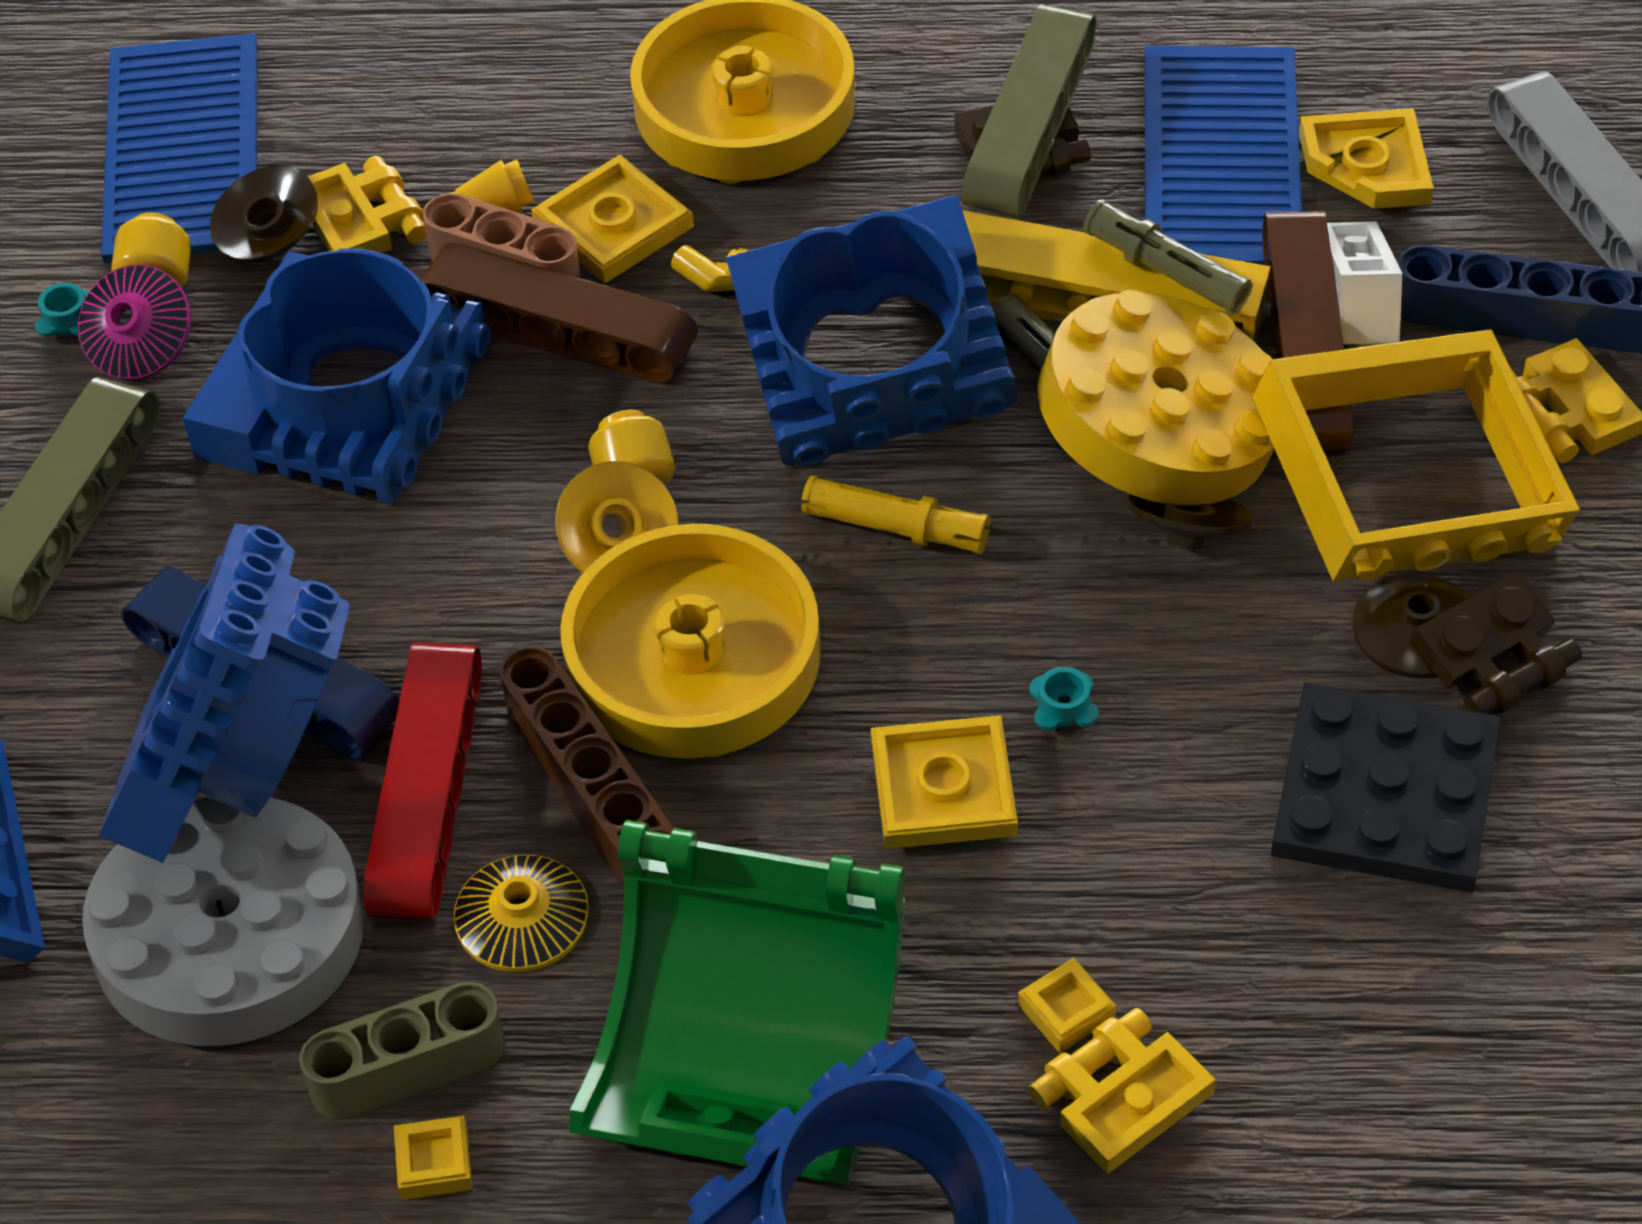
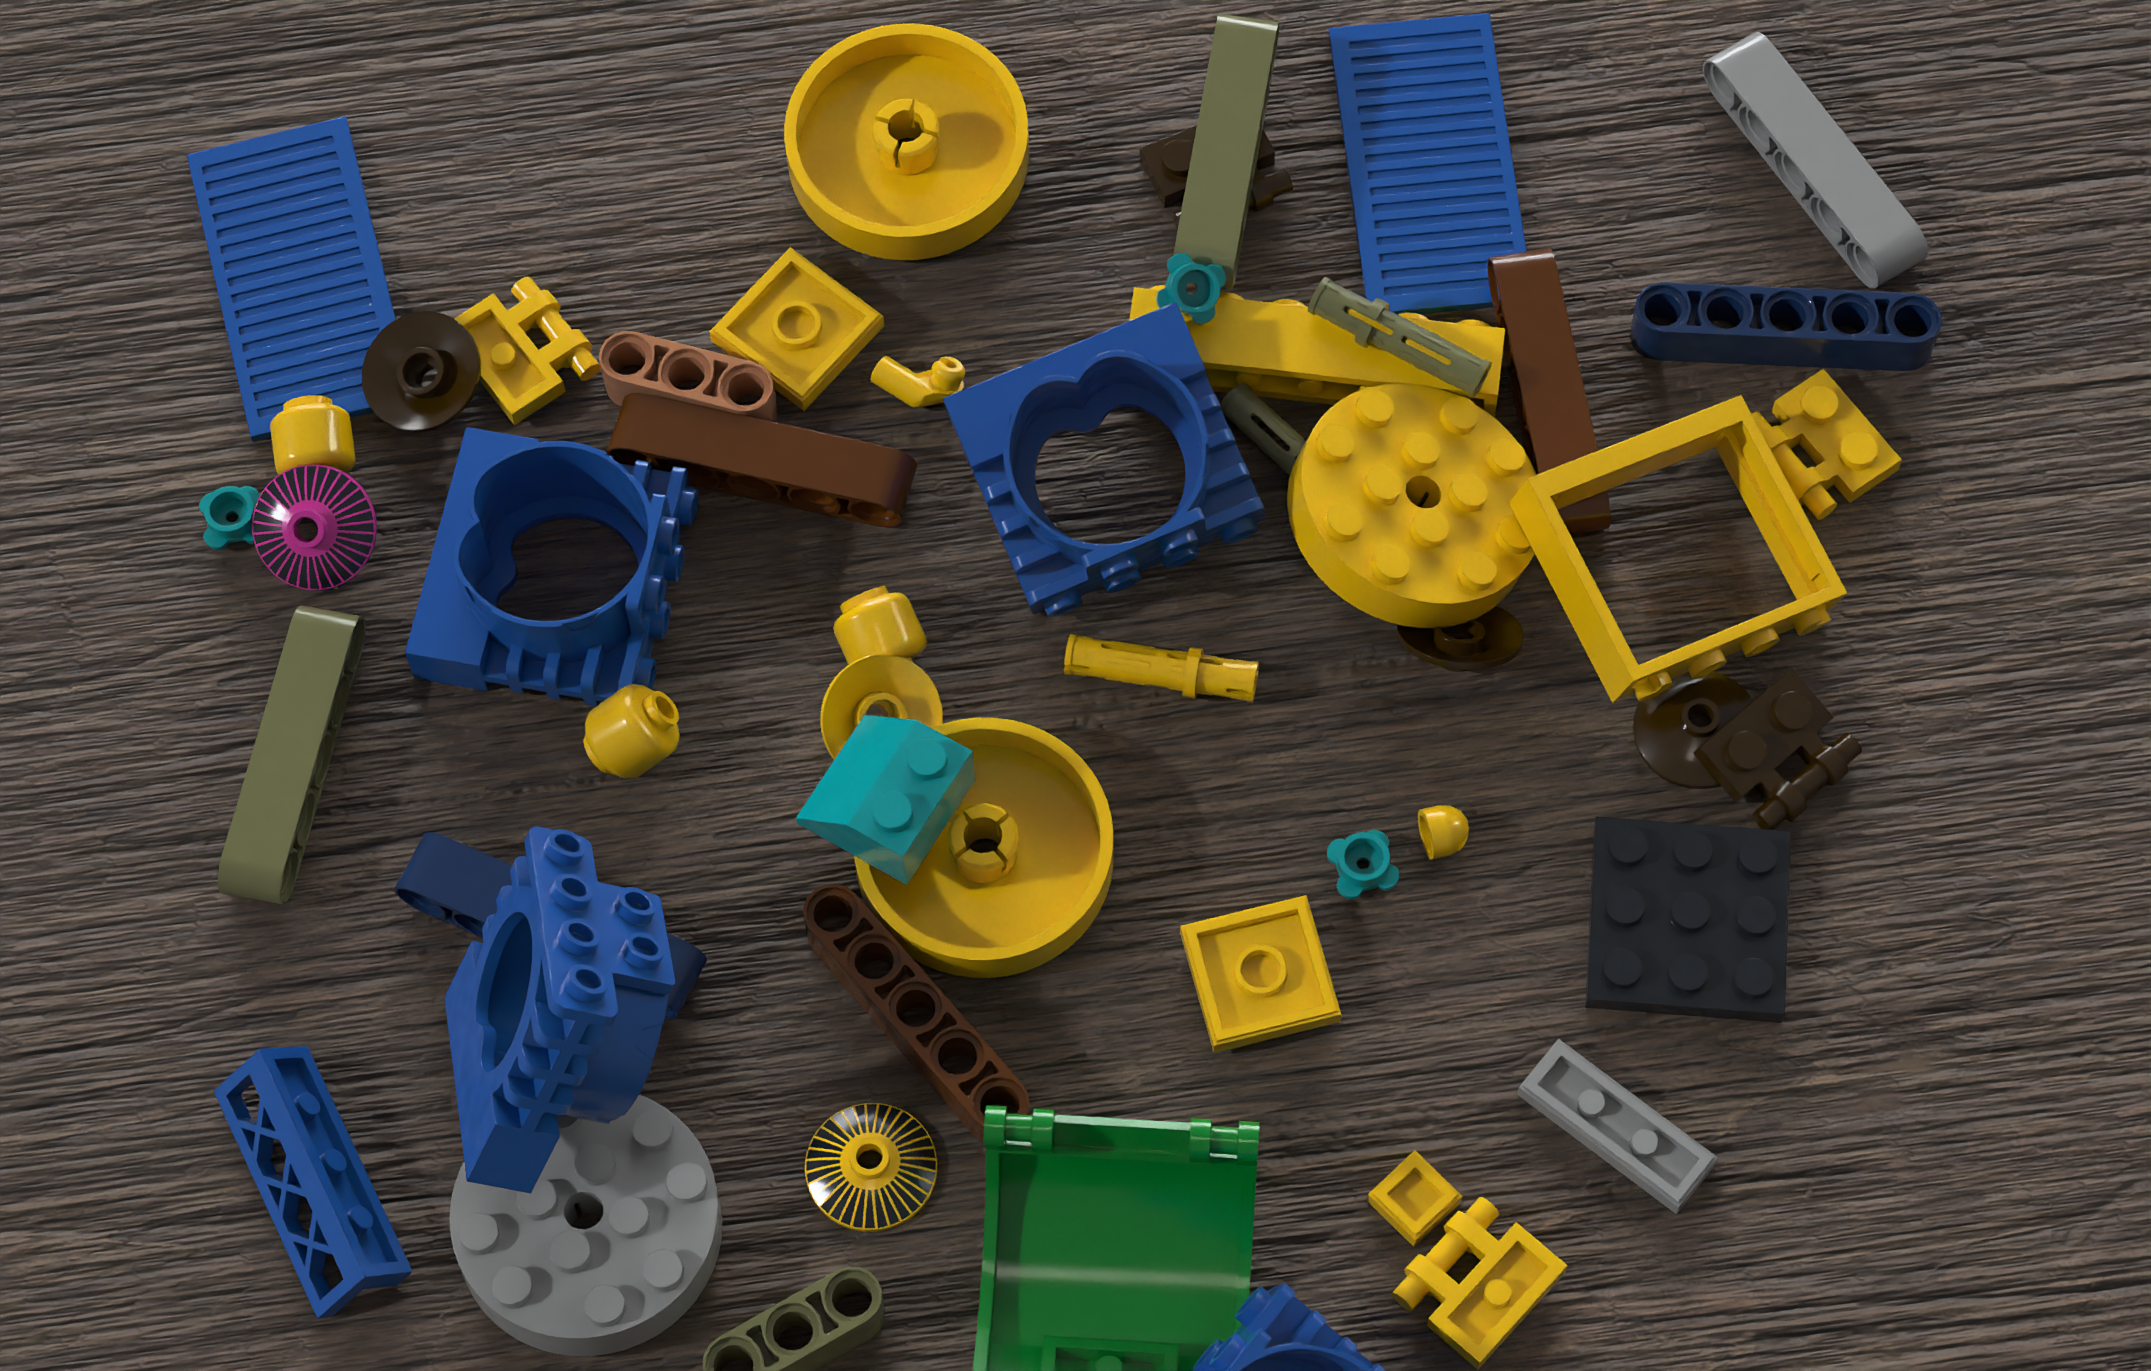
camera: 10 degrees left, 15 degrees up
red beam [363,642,482,919] -> none
yellow cone [451,159,535,213] -> none
yellow plate [1299,108,1434,209] -> none
white slope [1327,221,1402,349] -> none
none -> yellow head [583,684,680,779]
none -> teal slope [795,715,975,885]
none -> teal plate [1156,253,1226,324]
none -> yellow hinge [1418,805,1469,860]
none -> light grey tile [1517,1039,1718,1214]

